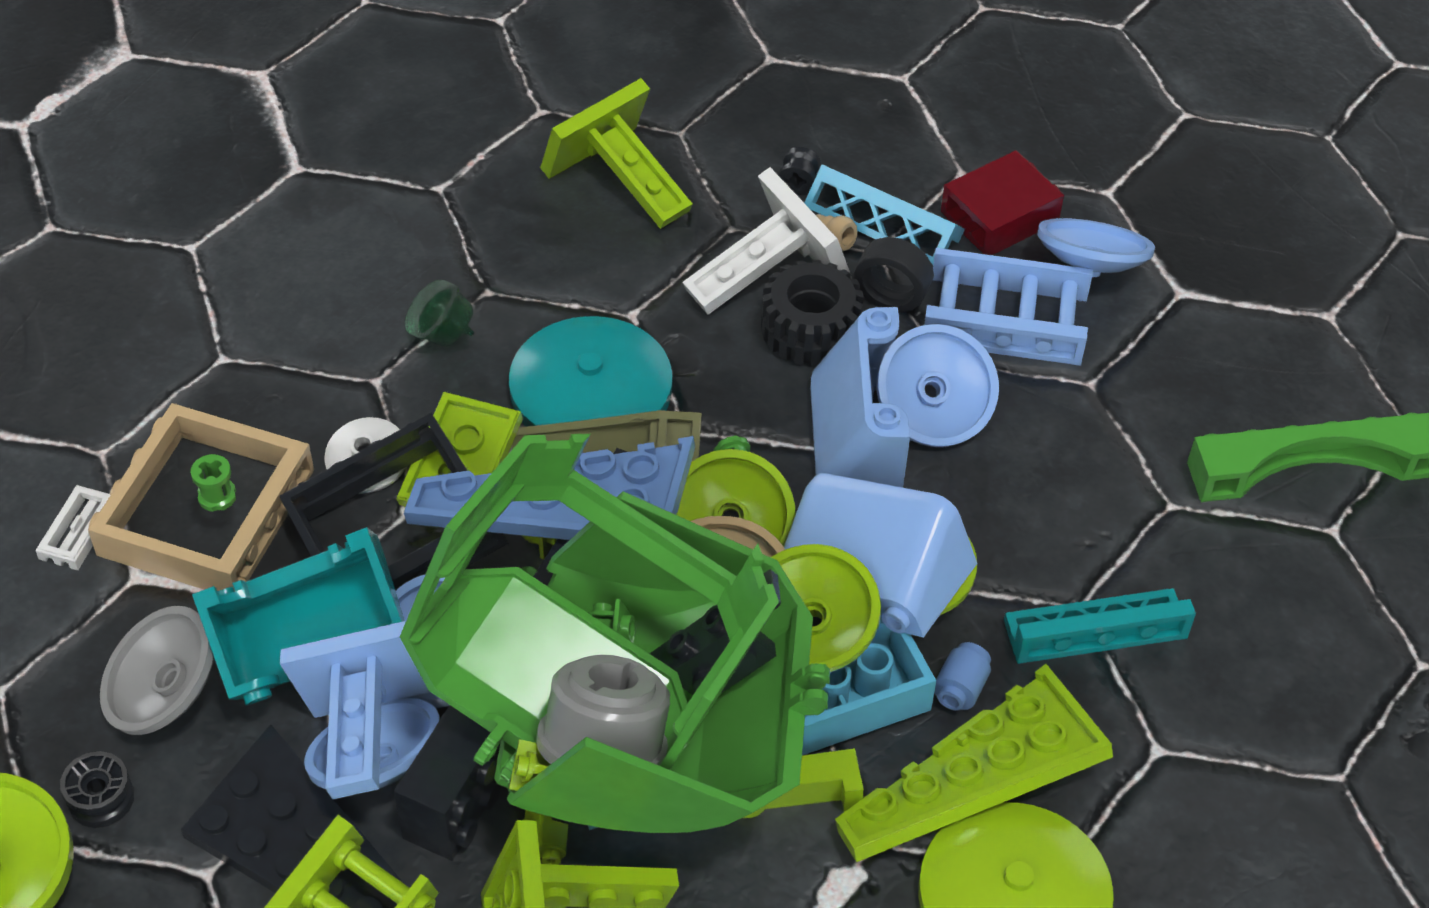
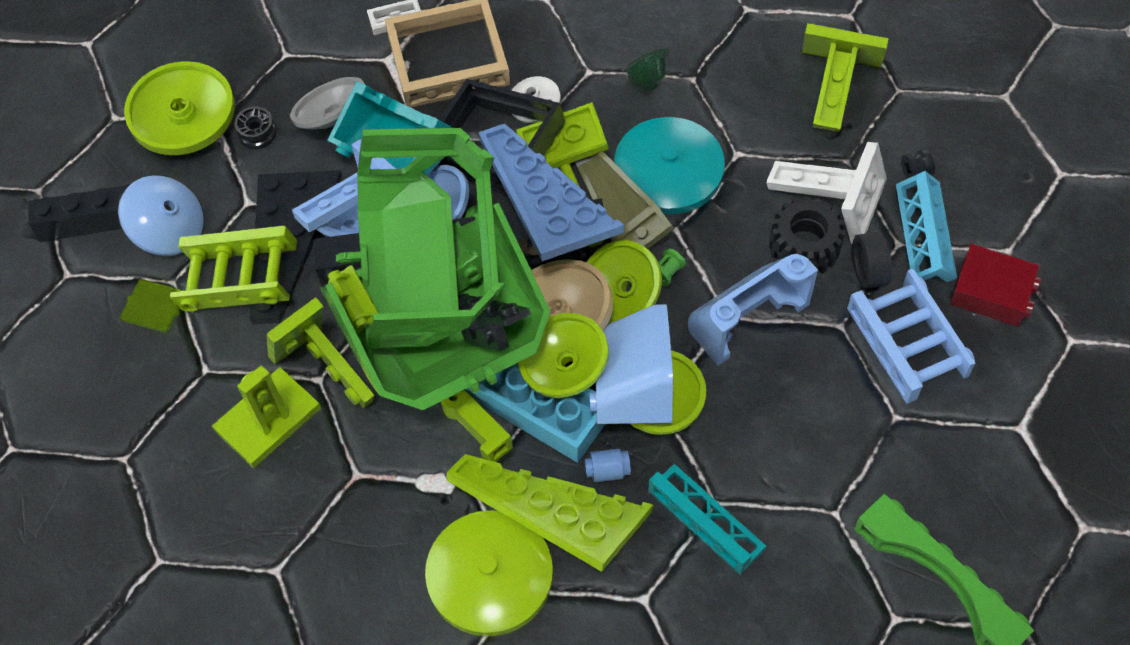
camera: 60 degrees right, 10 degrees up
bright green bush [190,454,236,512] -> none
light grey wheel [536,654,670,766] -> none
tan piece [816,214,858,252] -> none
light blue dish [876,324,999,447] -> none
light blue dish [1037,218,1155,277] -> none

